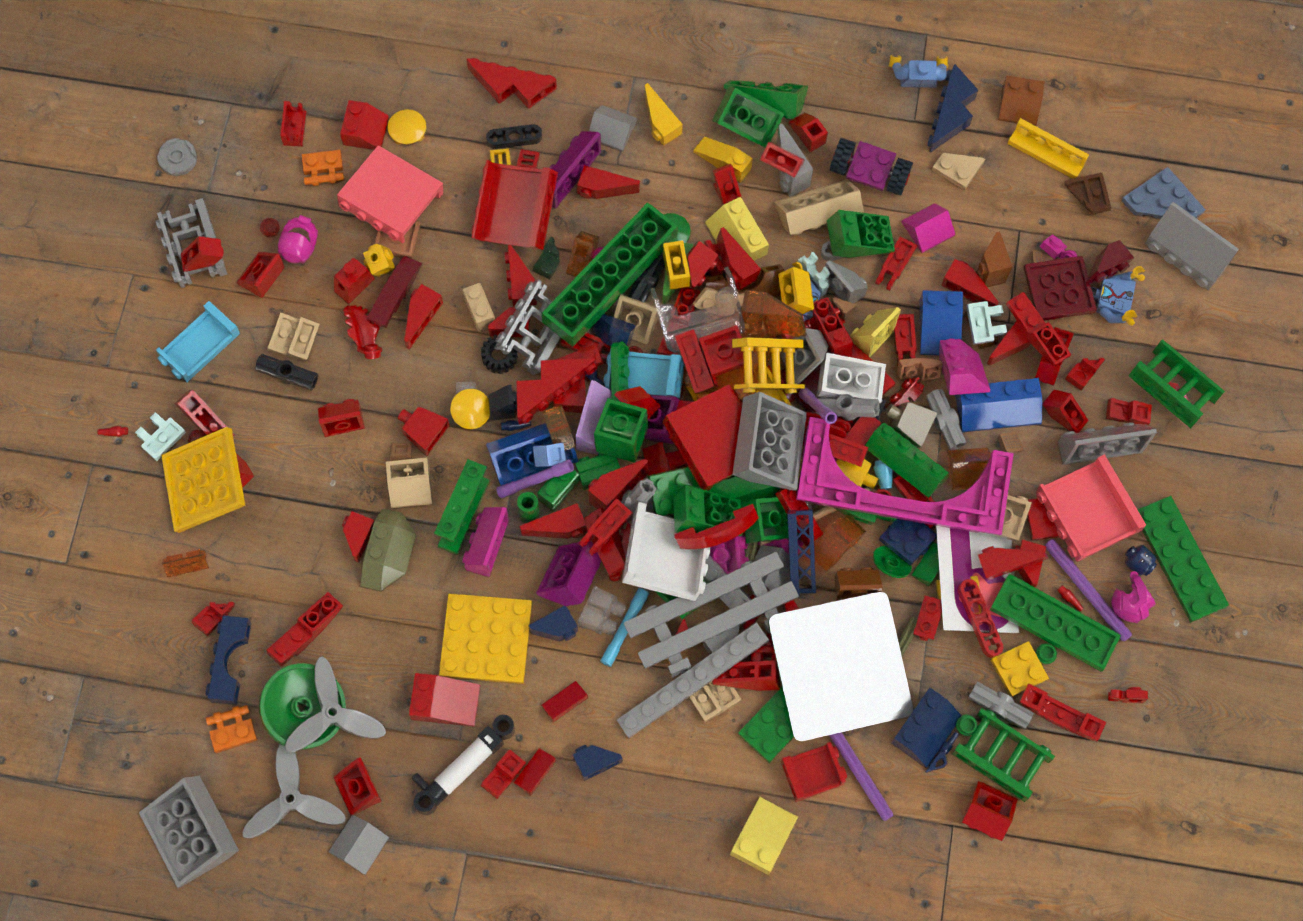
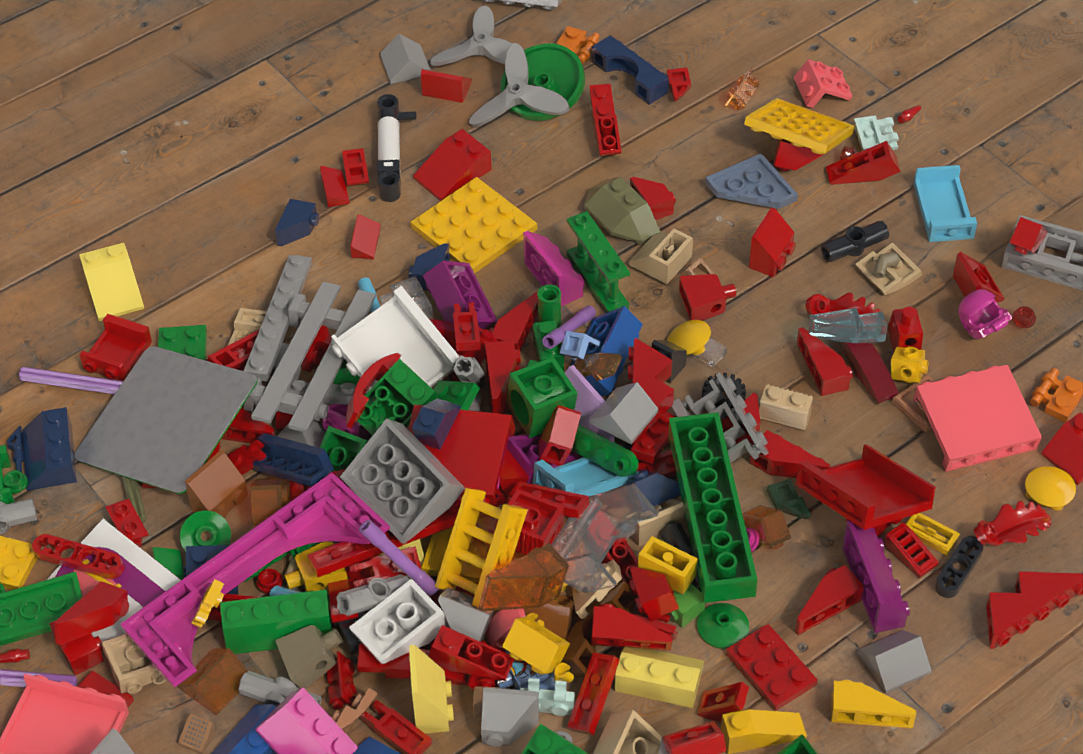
camera: 135 degrees right, 20 degrees down
none -> yellow plate [191,579,224,628]
none -> red plate [227,440,266,475]
none -> dark blue slope [412,399,461,450]
none -> red plate [567,652,620,736]
none -> light grey slope [589,382,658,444]
none -> sand blue plate [705,154,798,209]
none -> red plate [726,623,818,711]
none -> coral bracket [793,59,853,108]
none -> clear light blue slope [808,308,888,343]
none -> dark tan arm [873,252,900,278]
none -> red plant [974,501,1052,546]

